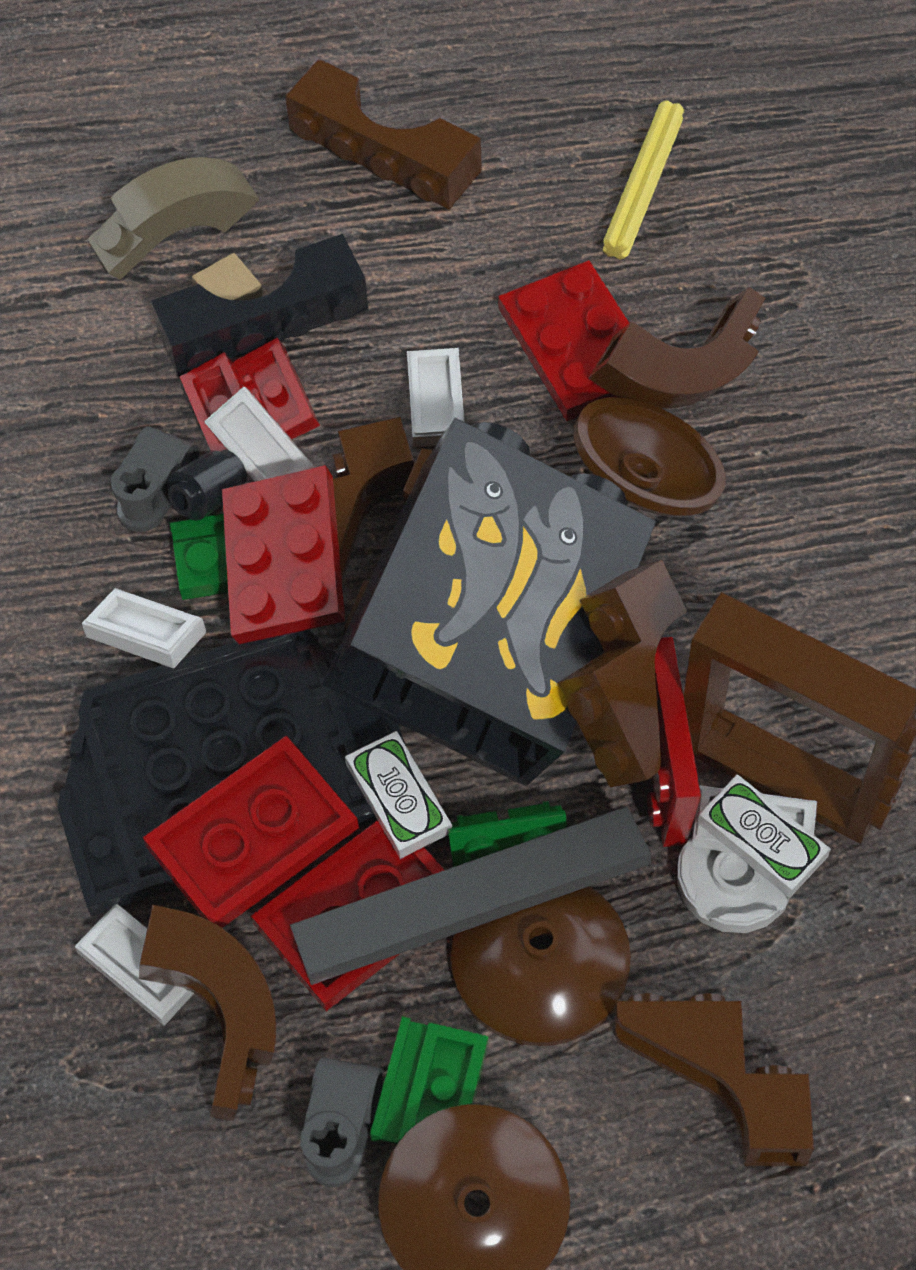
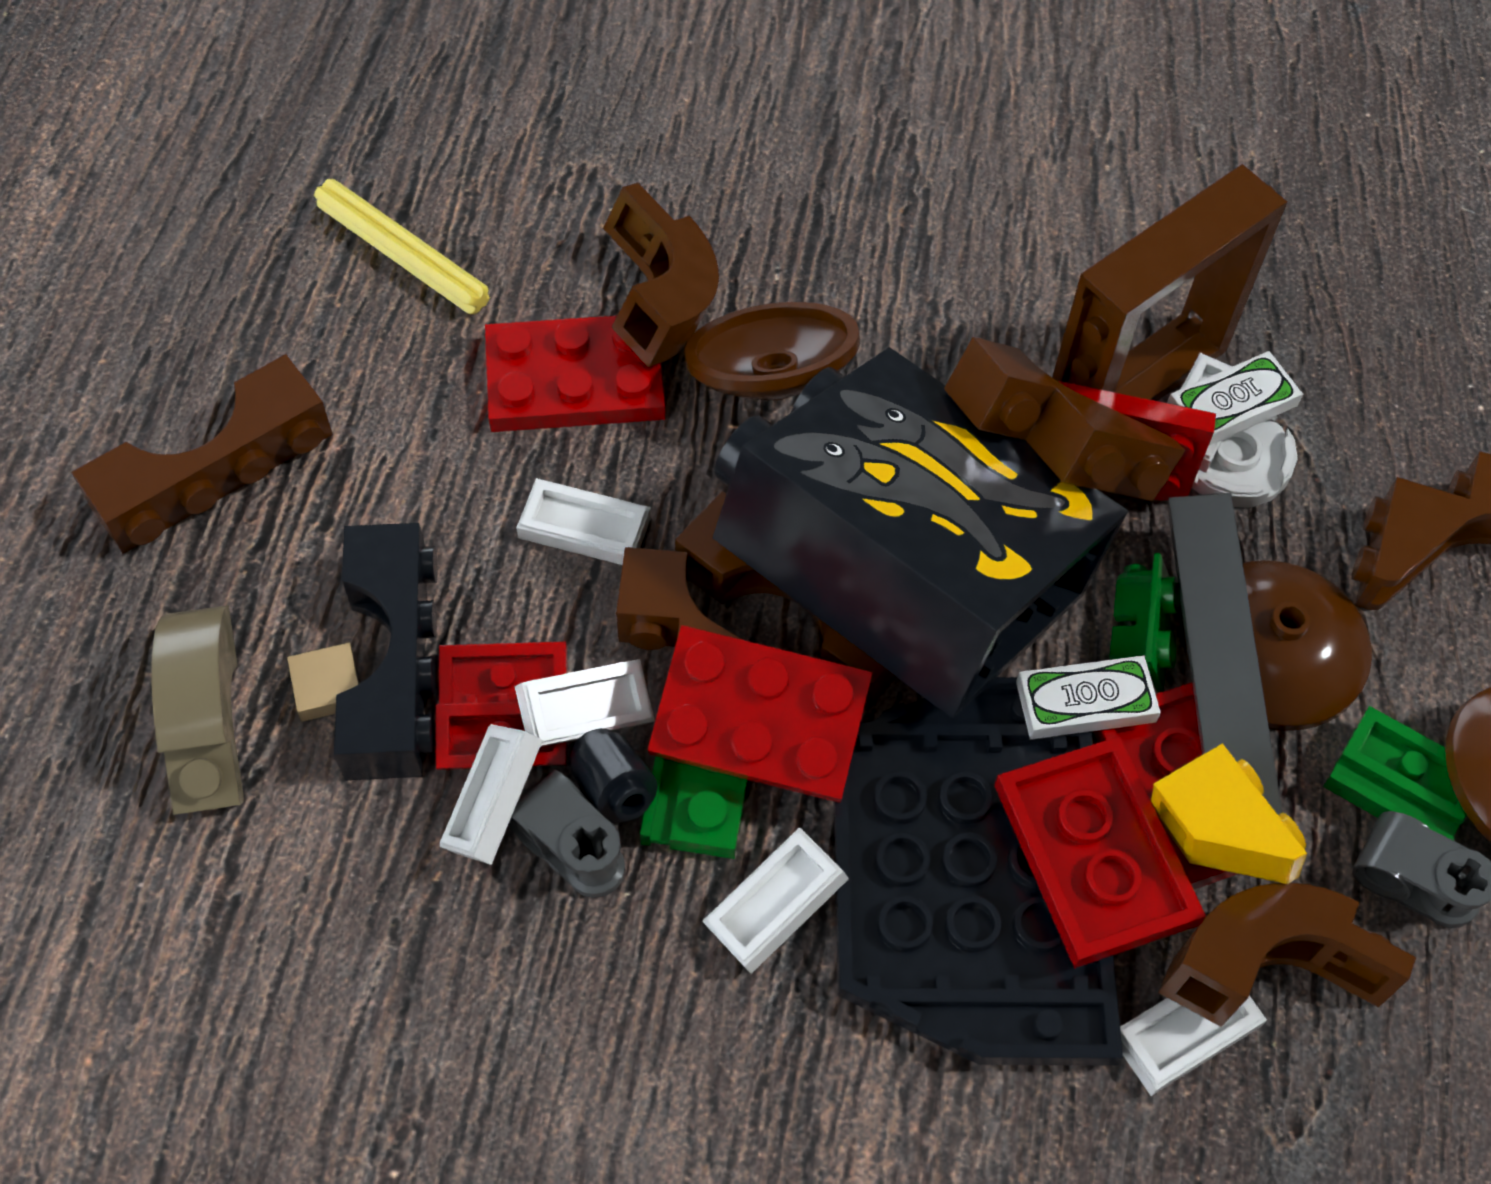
camera: 75 degrees left, 0 degrees up
none -> white tile [440,724,543,865]
none -> yellow slope [1151,743,1307,884]

